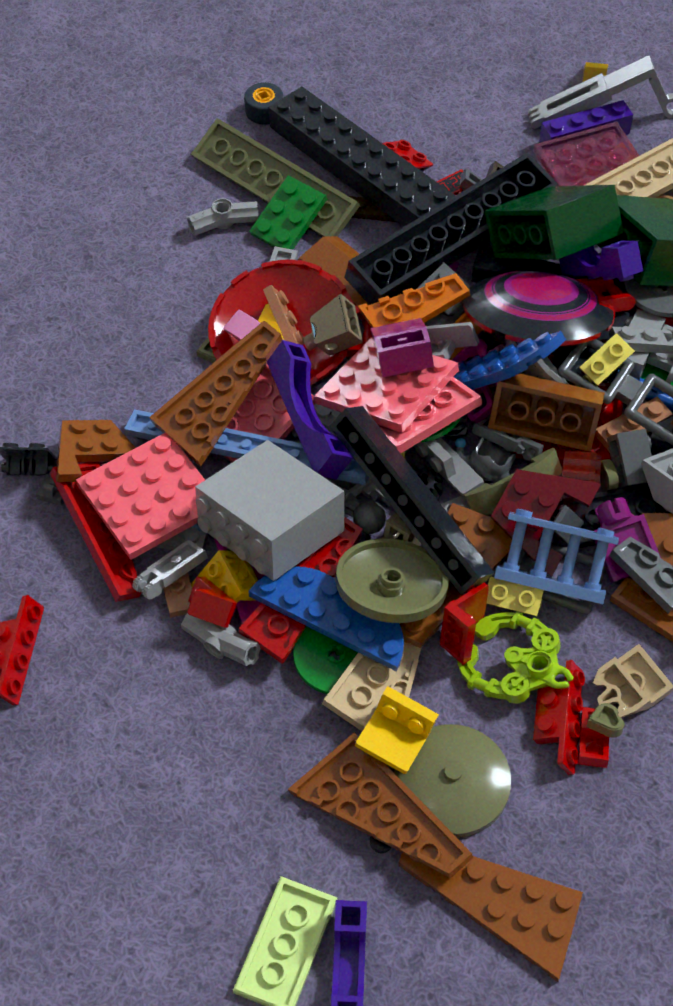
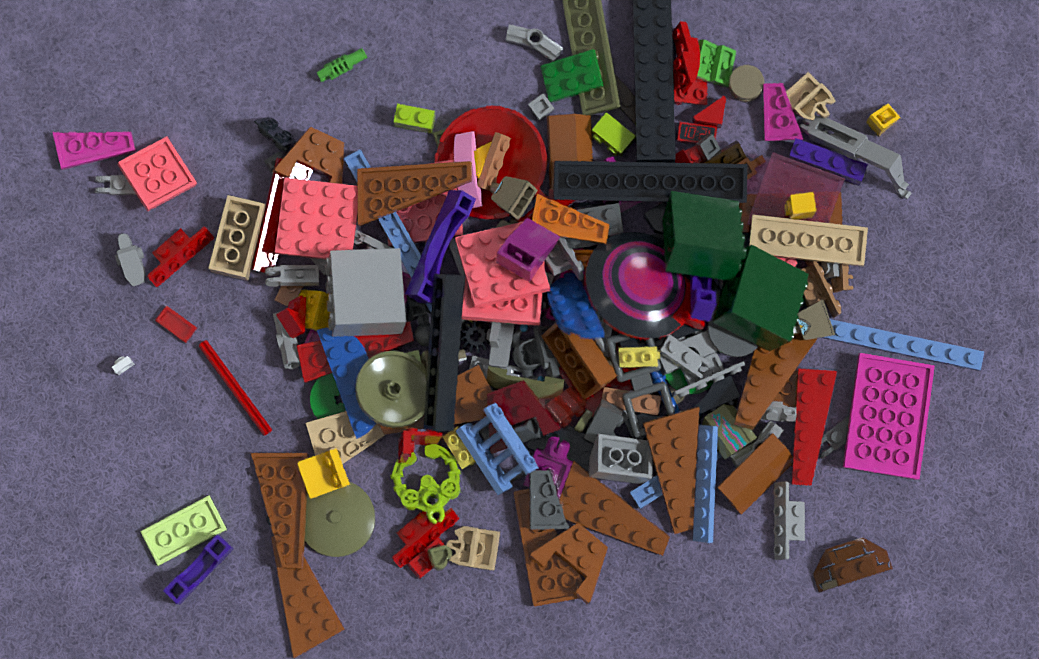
camera: 45 degrees right, 25 degrees up
none -> white plate [112,356,135,375]
none -> red tile [155,305,197,343]
none -> red axle [199,340,272,436]
none -> tan brick [208,195,266,281]
none -> bright green hinge [317,48,367,82]
none -> lime brick [394,104,436,134]
none -> lime brick [592,112,636,157]
none -> red slope [672,21,700,93]
none -> red slope [692,96,726,128]
none -> bright green slope [696,39,736,87]
none -> dark tan head [729,65,764,102]
none -> dark pink wing [763,83,804,141]
none -> yellow brick [784,192,816,220]
none -> tan plate [786,72,836,120]

